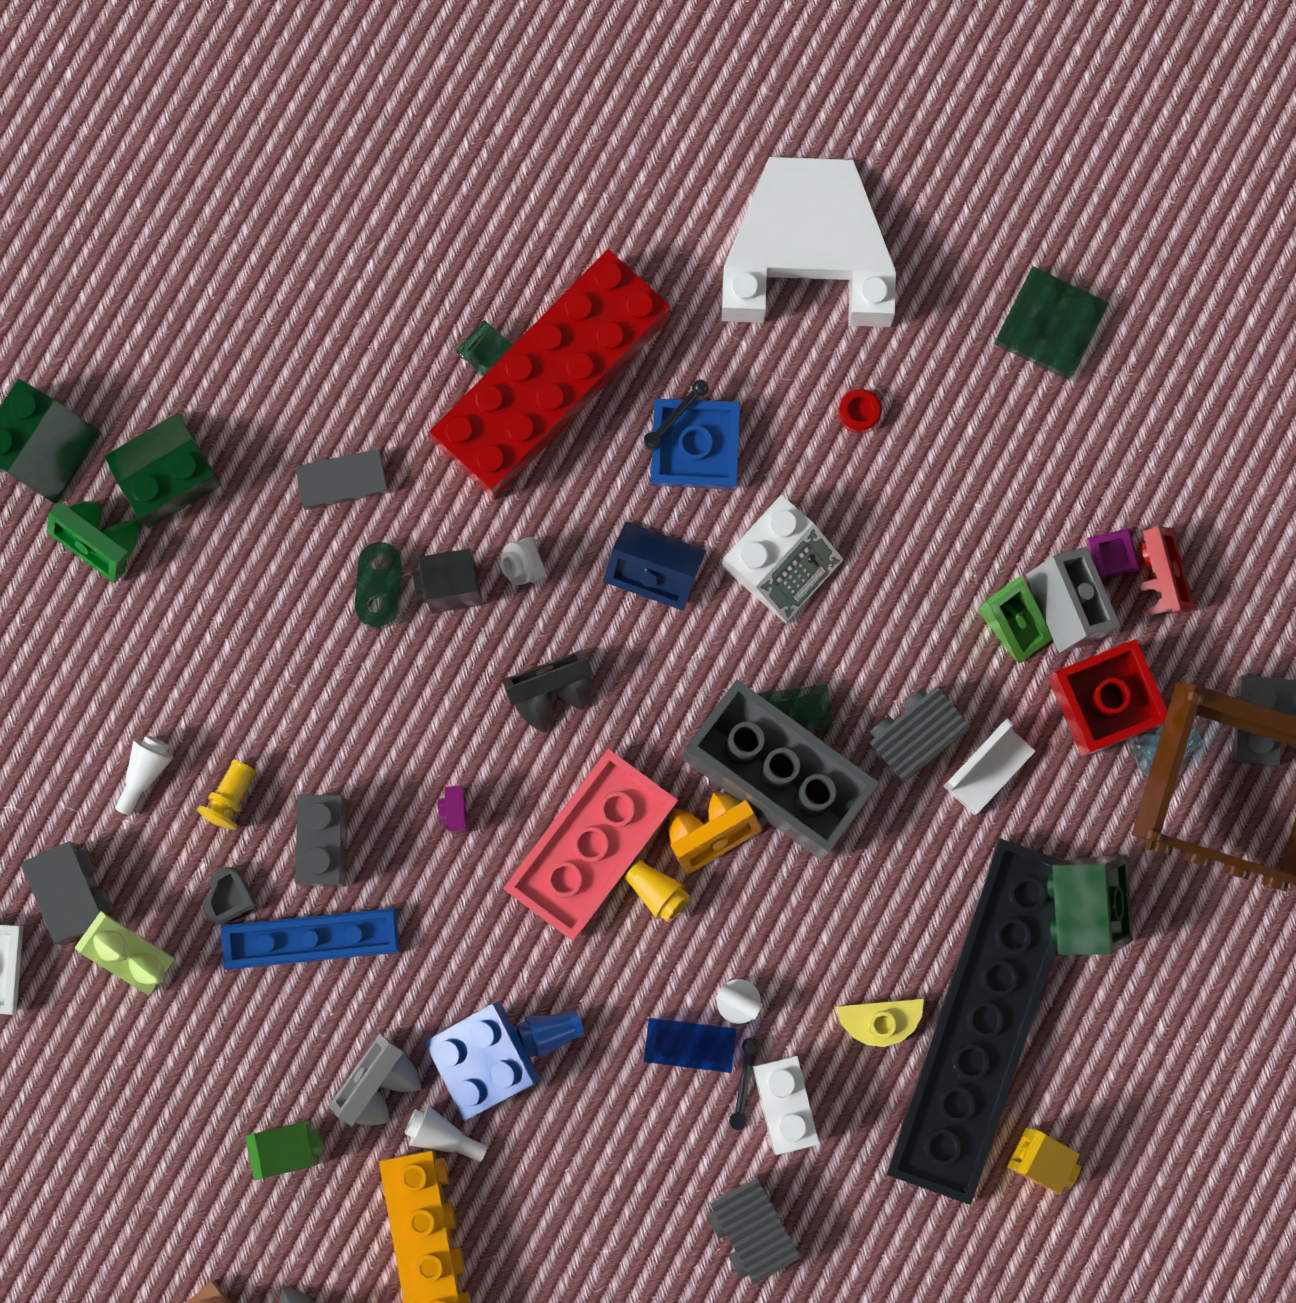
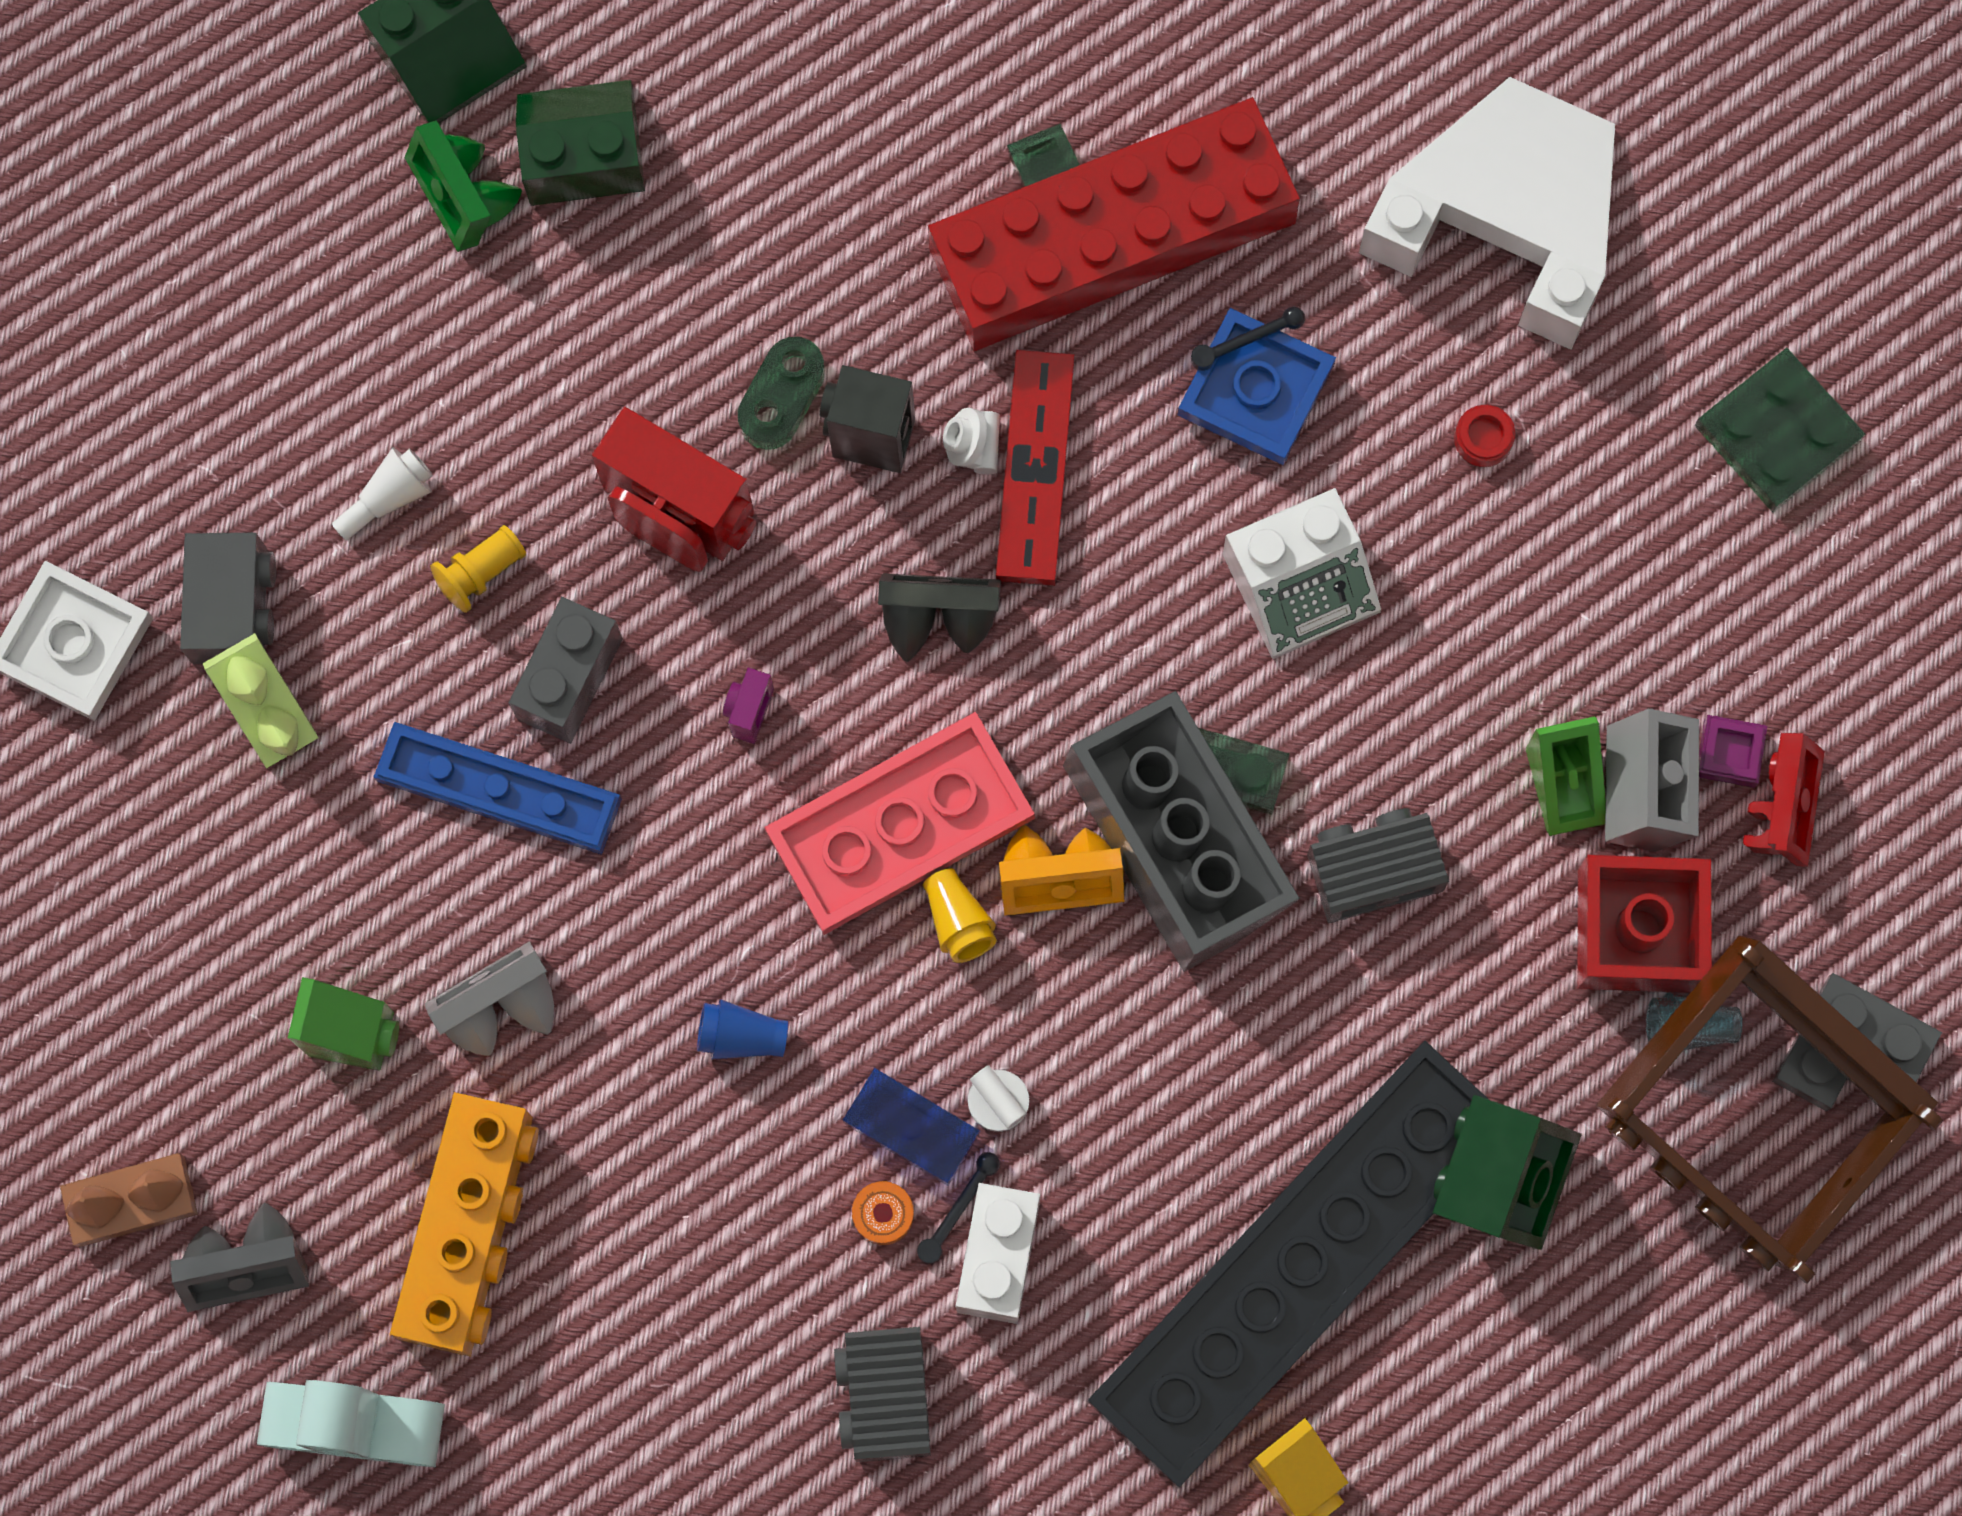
camera: 25 degrees right, 5 degrees down
dark grey tile [203,867,259,924] -> none
dark grey tile [295,449,389,510] -> none
white cone [405,1104,487,1162] -> none
plate [424,1001,541,1121] -> none
dark blue panel [603,521,706,611] -> none
light yellow plate [835,999,924,1047] -> none
white panel [943,718,1035,815] -> none
none -> red brick [592,406,756,572]
none -> orange tile [852,1181,914,1245]
none -> red tile [996,350,1075,586]

